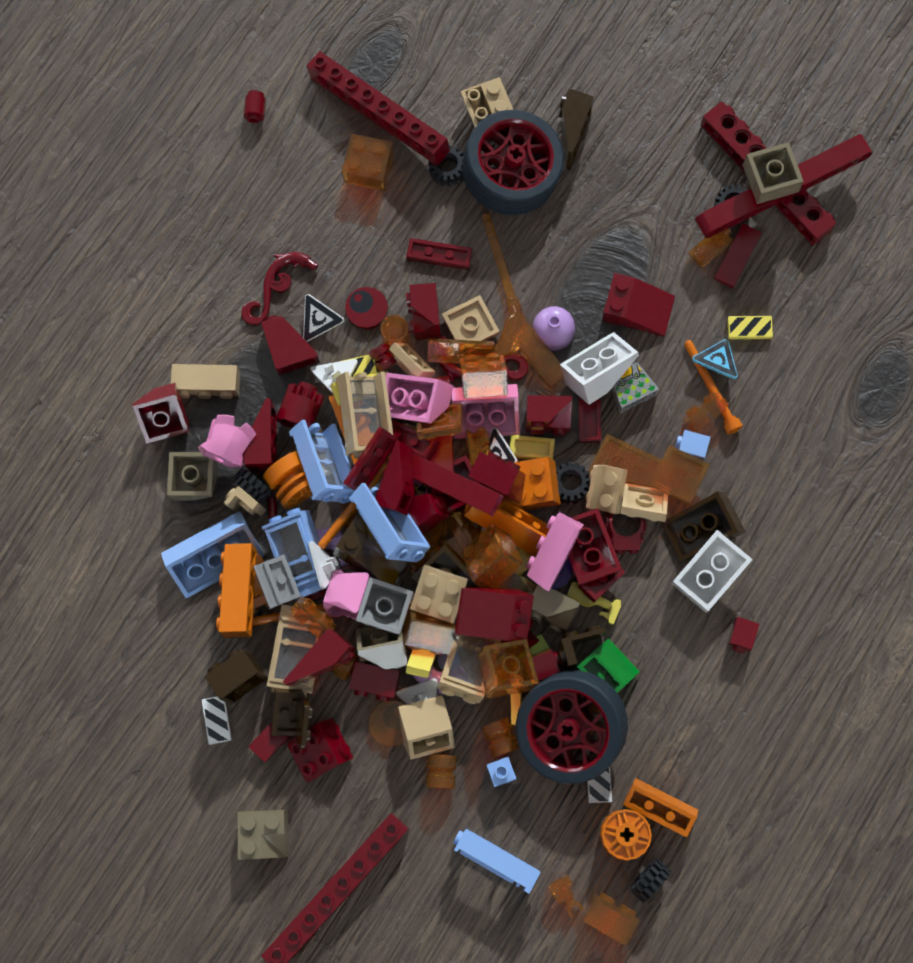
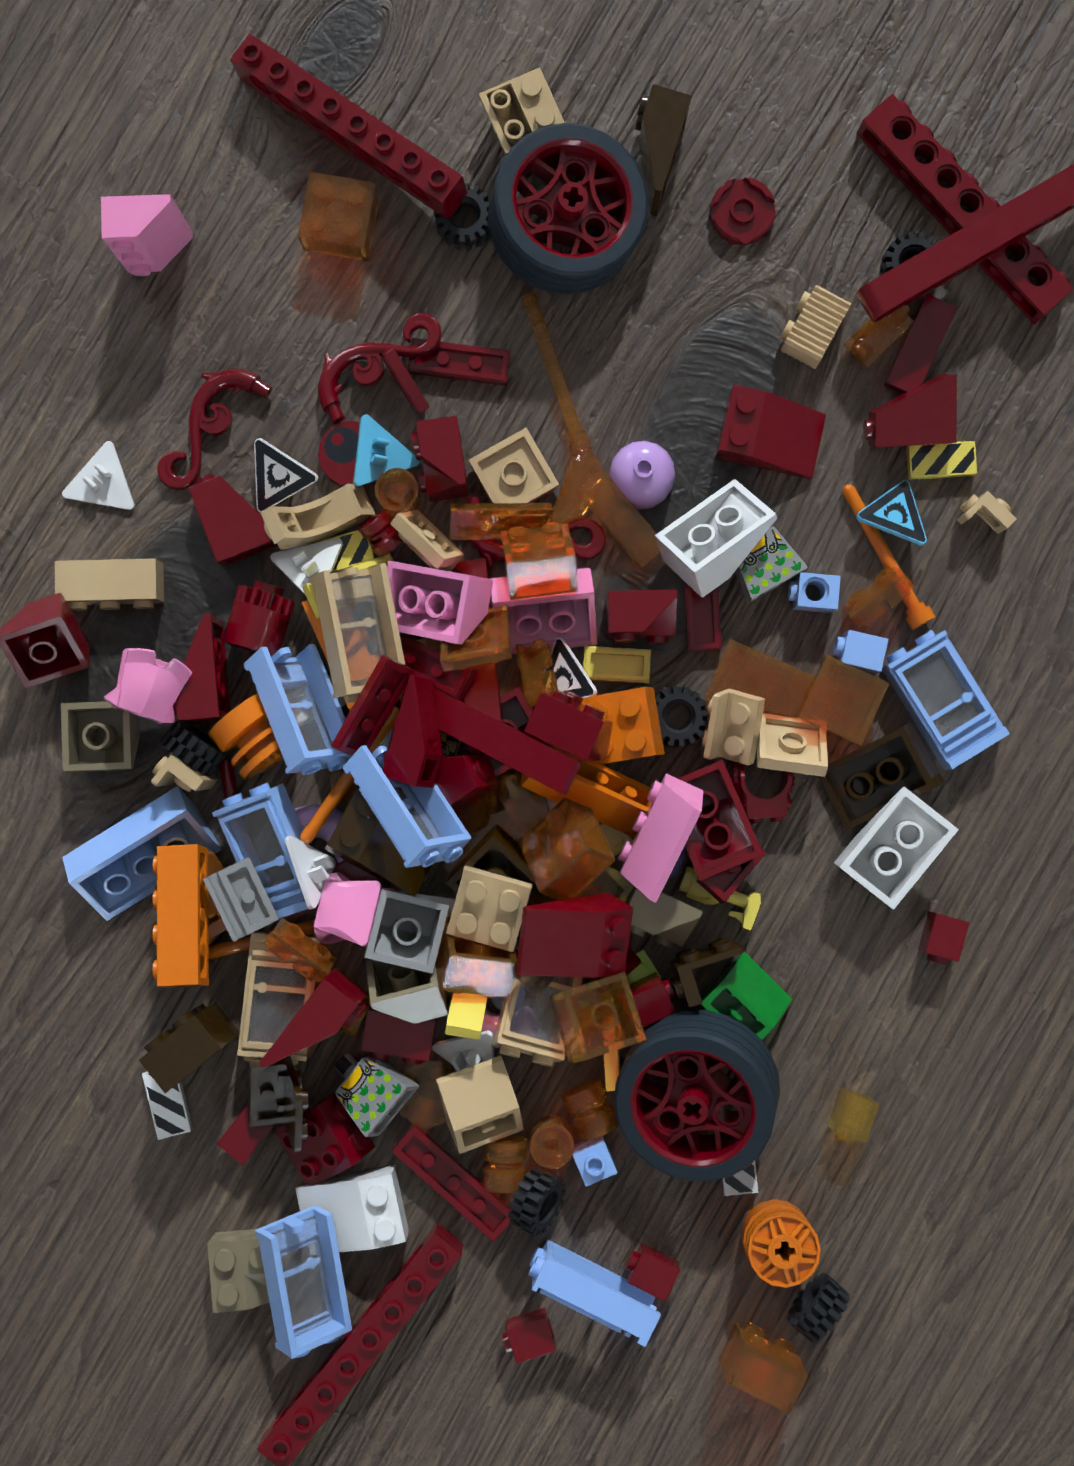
camera: 10 degrees left, 10 degrees up
dark red brick [243,90,266,124] -> none
clear orange piece [547,874,584,918] -> none
orange brick [623,778,698,837] -> none
dark tan slope [743,142,804,204] -> none
none -> white piece [62,441,135,510]
none -> bright pink slope [101,194,193,276]
none -> door [255,1205,352,1359]
none -> tan arch [260,484,375,550]
none -> white slope [295,1165,409,1255]
none -> dark red plant [318,313,442,424]
none -> light grey torso [334,1053,420,1137]
none -> medium azure piece [353,414,420,487]
none -> dark red tile [380,348,430,413]
none -> dark red plate [392,1123,512,1242]
none -> dark red brick [502,1307,556,1364]
none -> black tyre [508,1166,566,1236]
none -> clear orange wheel [530,1115,574,1169]
none -> dark red brick [624,1243,680,1302]
none -> dark red tile [709,177,776,245]
none -> tan brick [780,285,851,369]
none -> light blue brick [788,572,841,613]
none -> clear yellow brick [828,1087,879,1145]
none -> dark red slope [863,374,957,447]
none -> light blue door [882,630,1010,770]
none -> tan bracket [957,491,1017,534]

